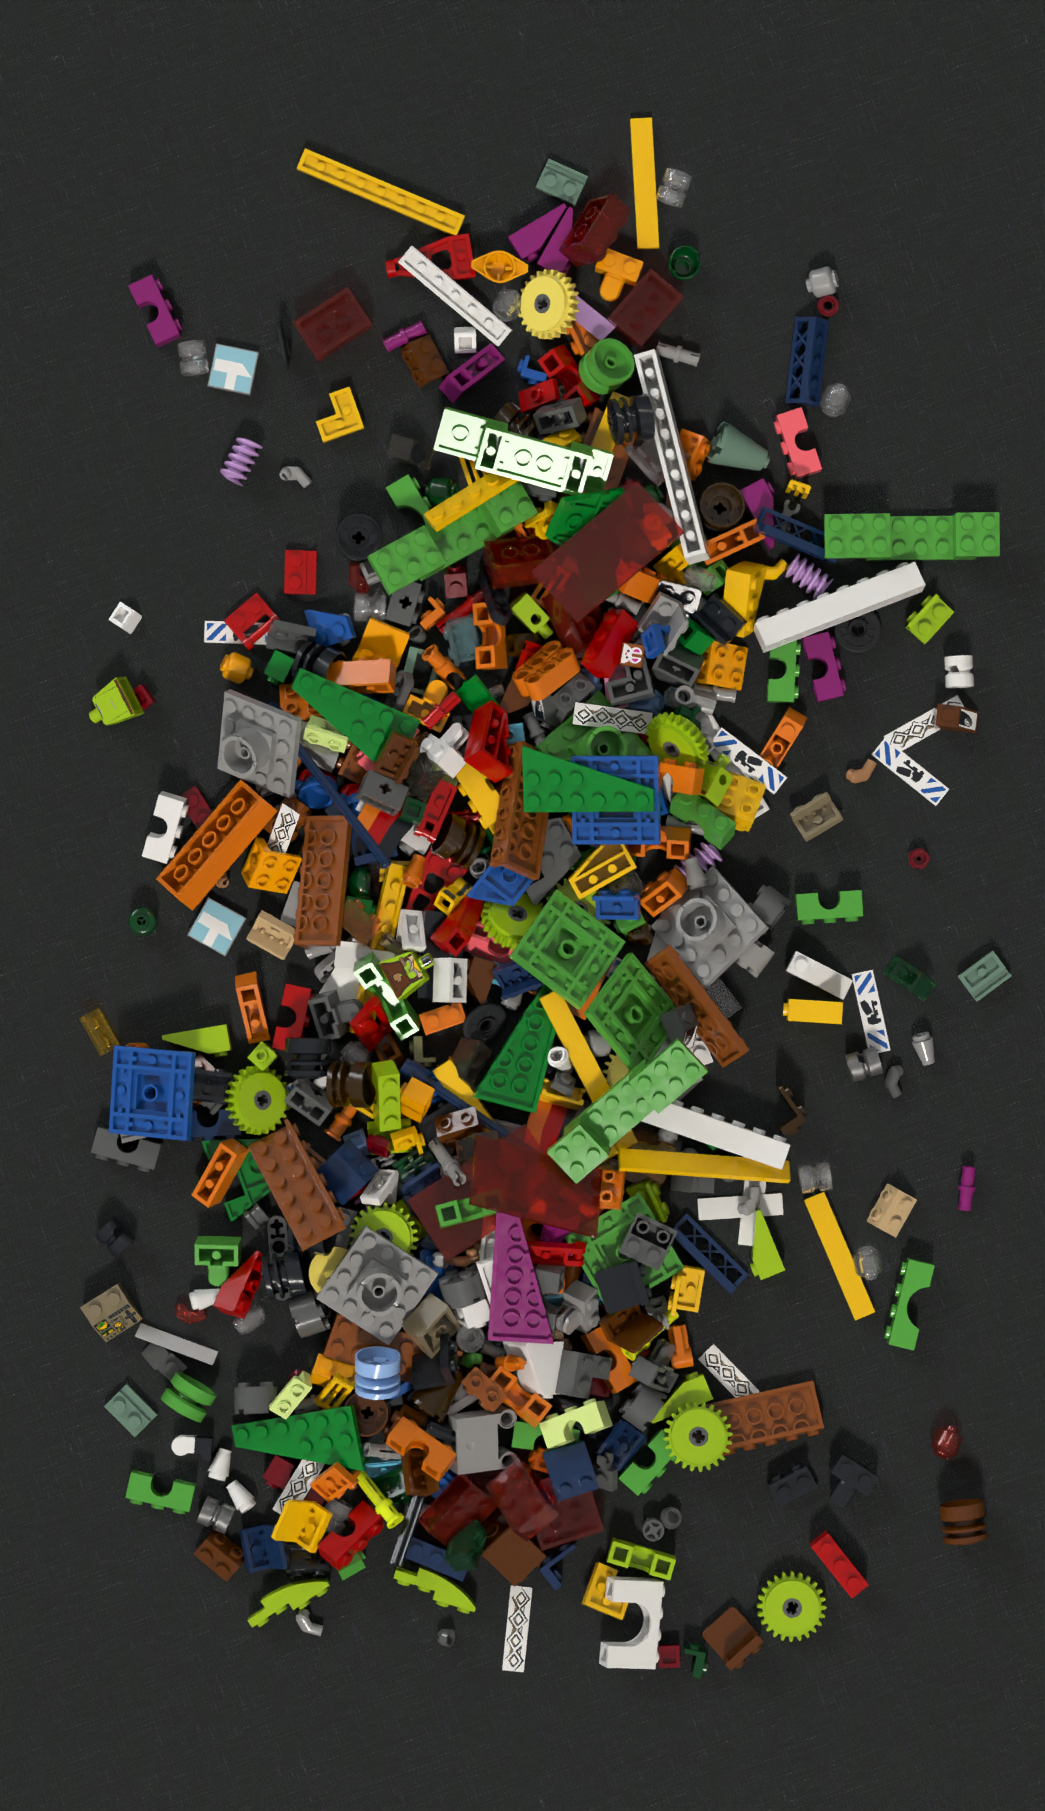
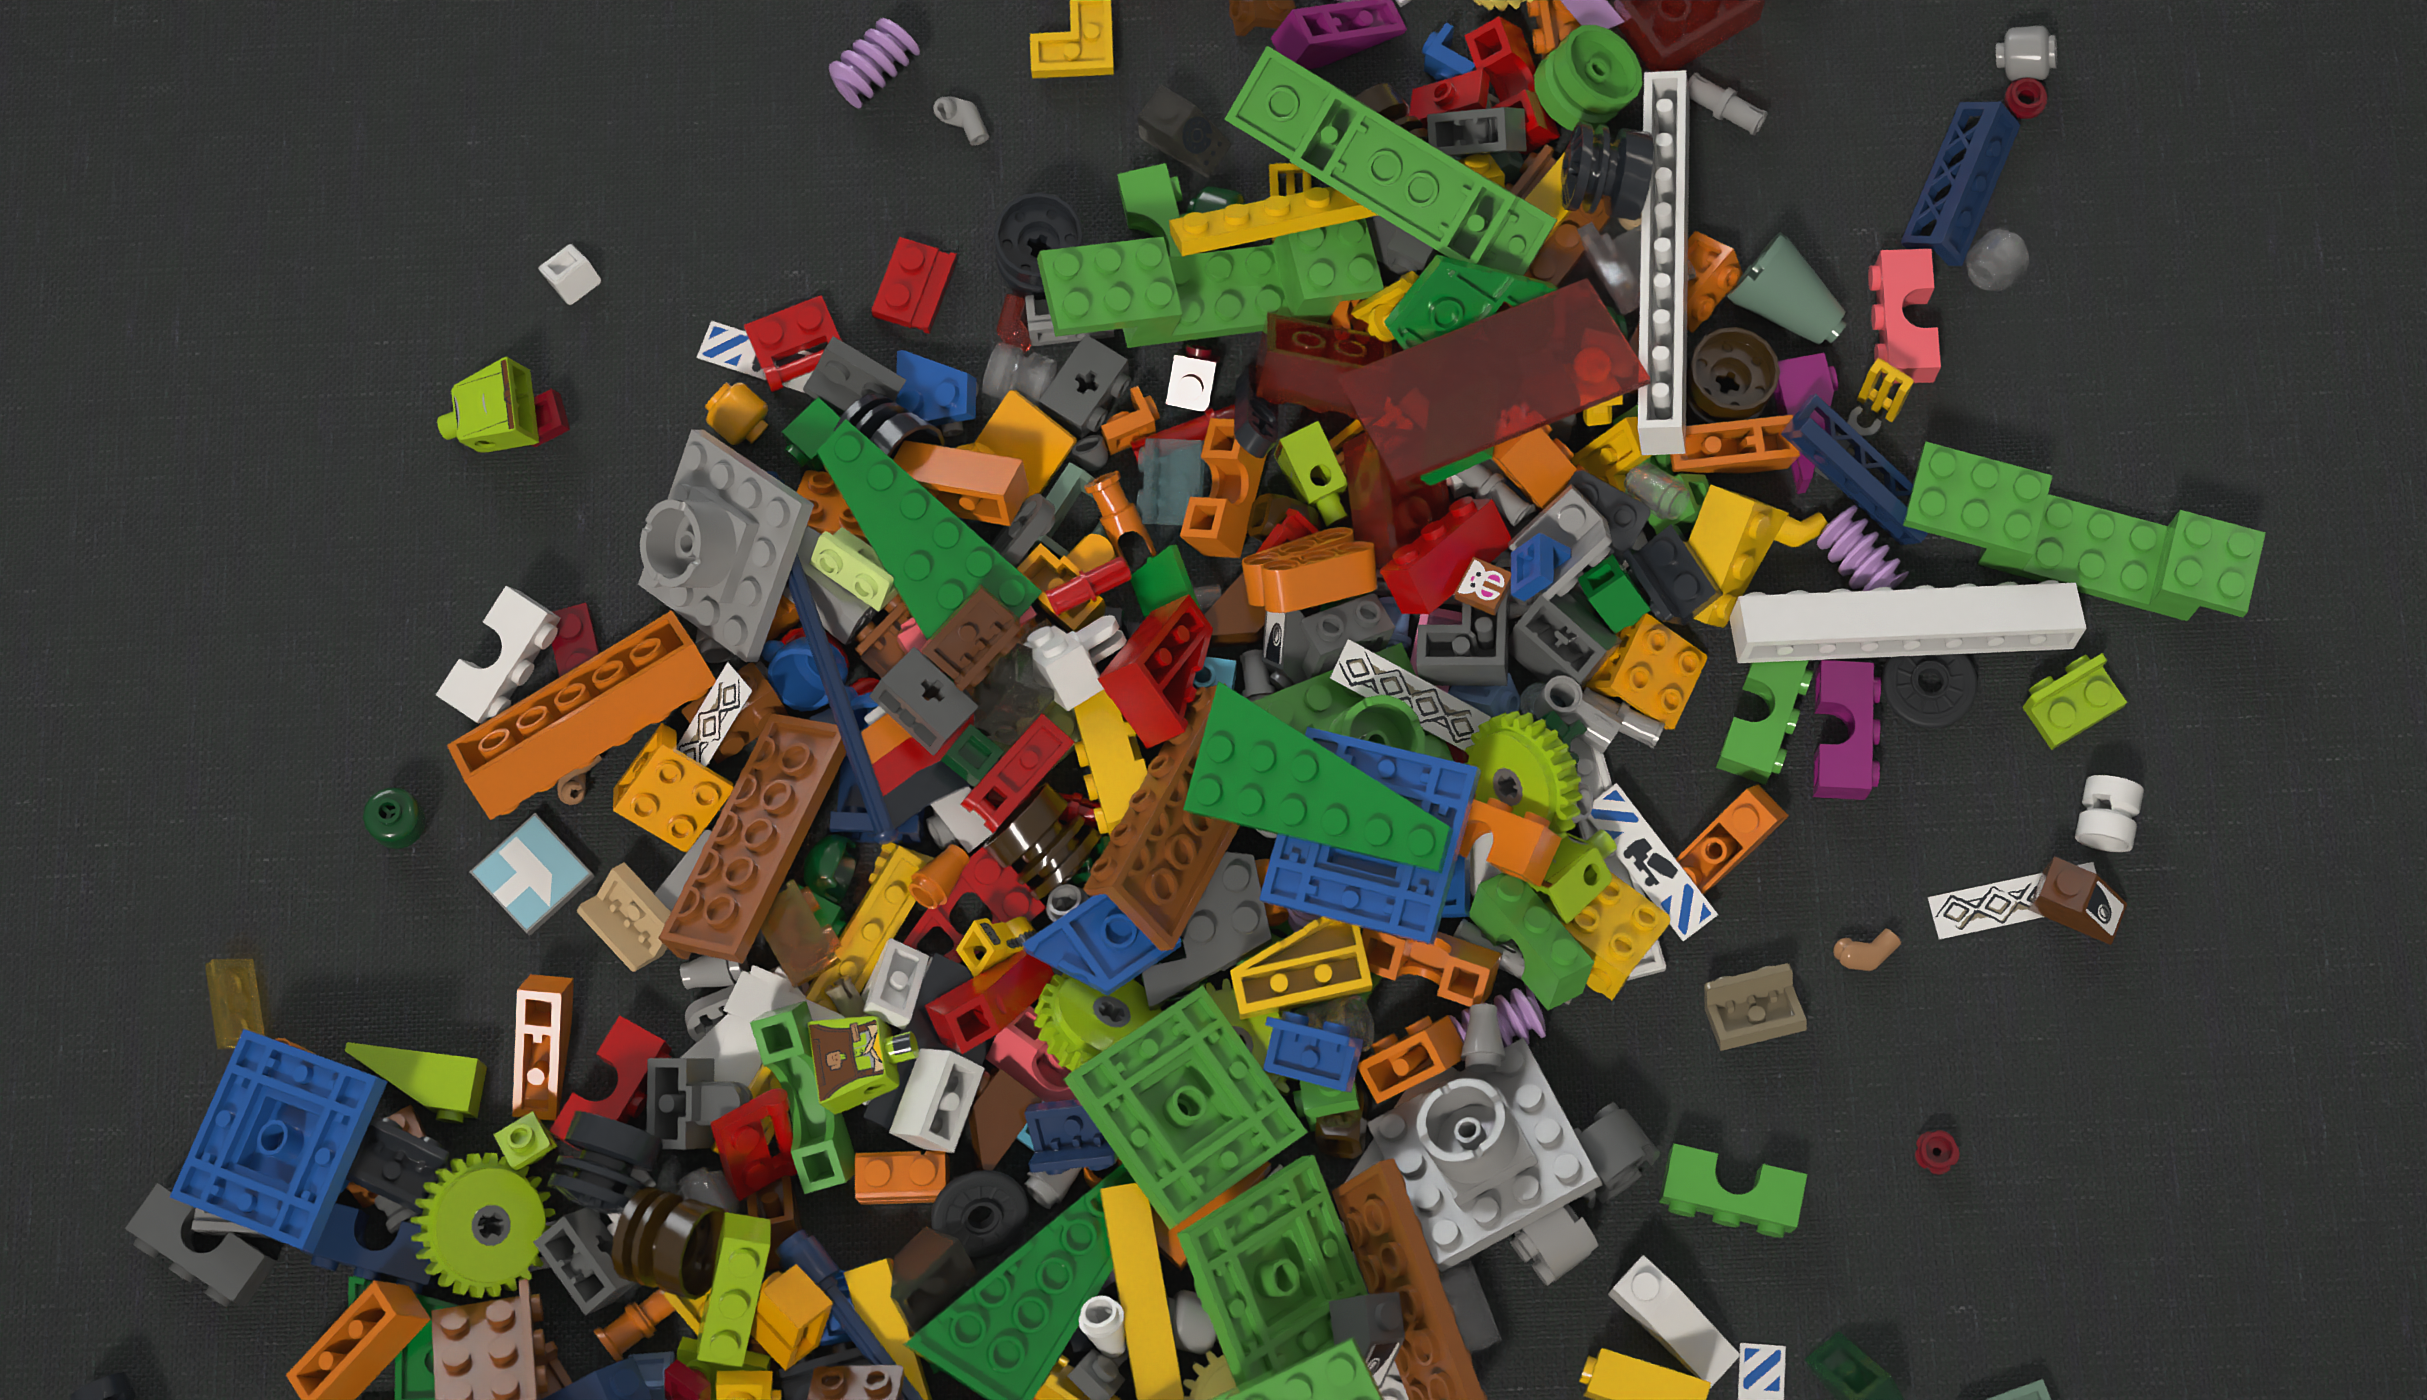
camera: 20 degrees right, 15 degrees down
olive bracket [409,1036,436,1067] -> none
white sticker [872,738,949,806] -> none

